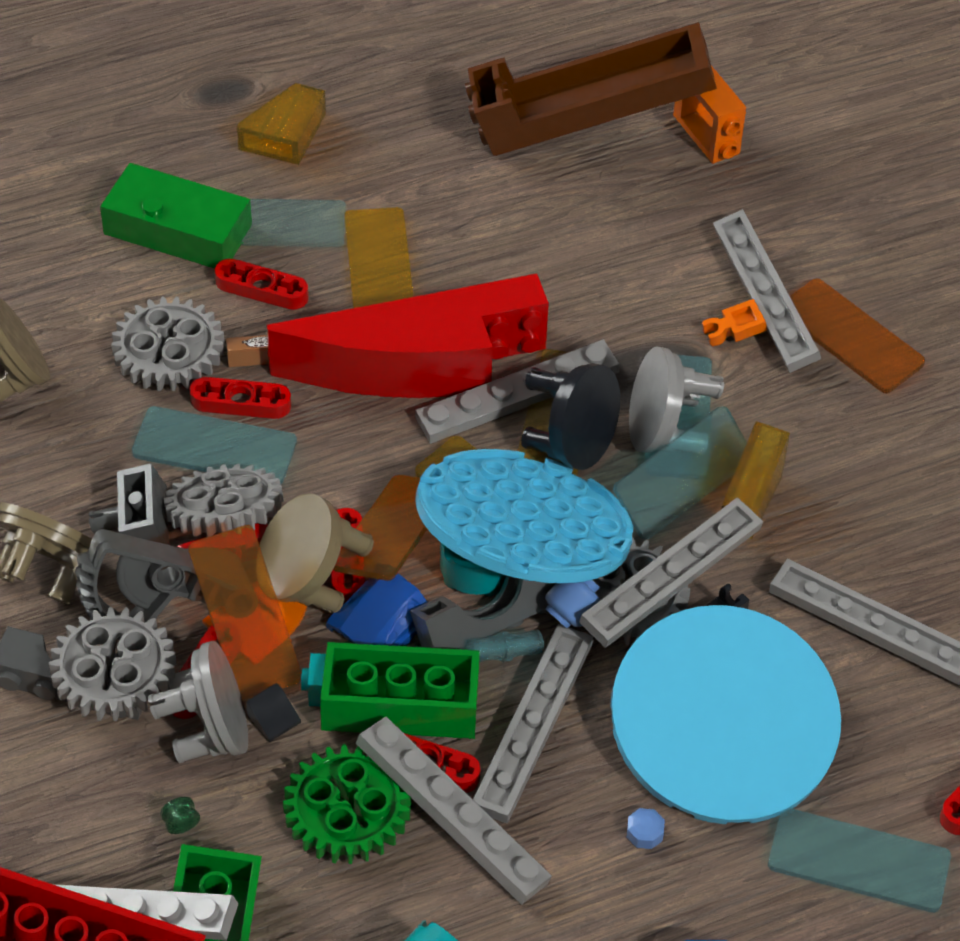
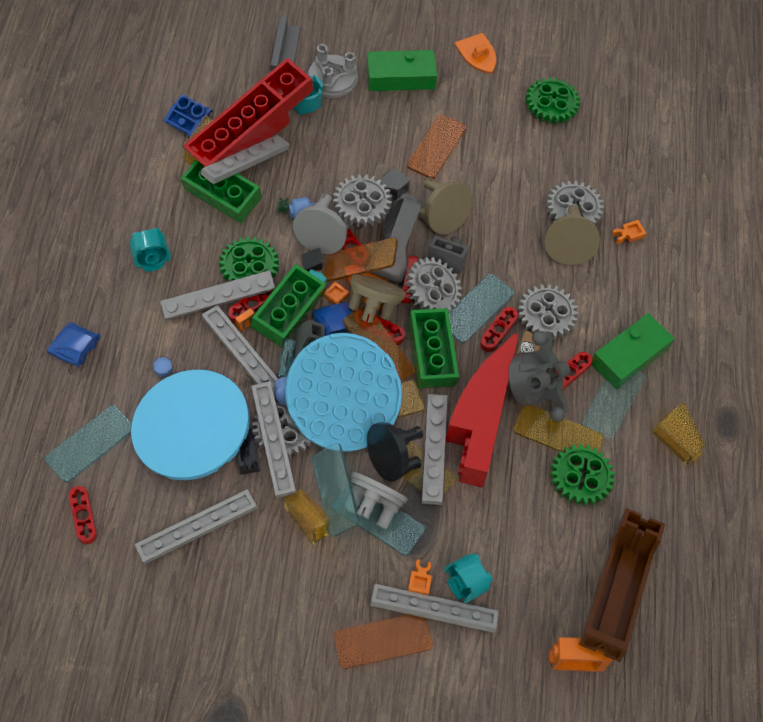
camera: 115 degrees right, 10 degrees up
none -> orange tile [235,308,255,332]
none -> medium blue head [288,197,314,219]
none -> orange tile [323,282,349,304]
none -> green brick [407,308,459,389]
none -> teal brick [444,553,493,604]
none -> dark grey piece [509,331,570,422]
none -> green gear [550,443,616,507]

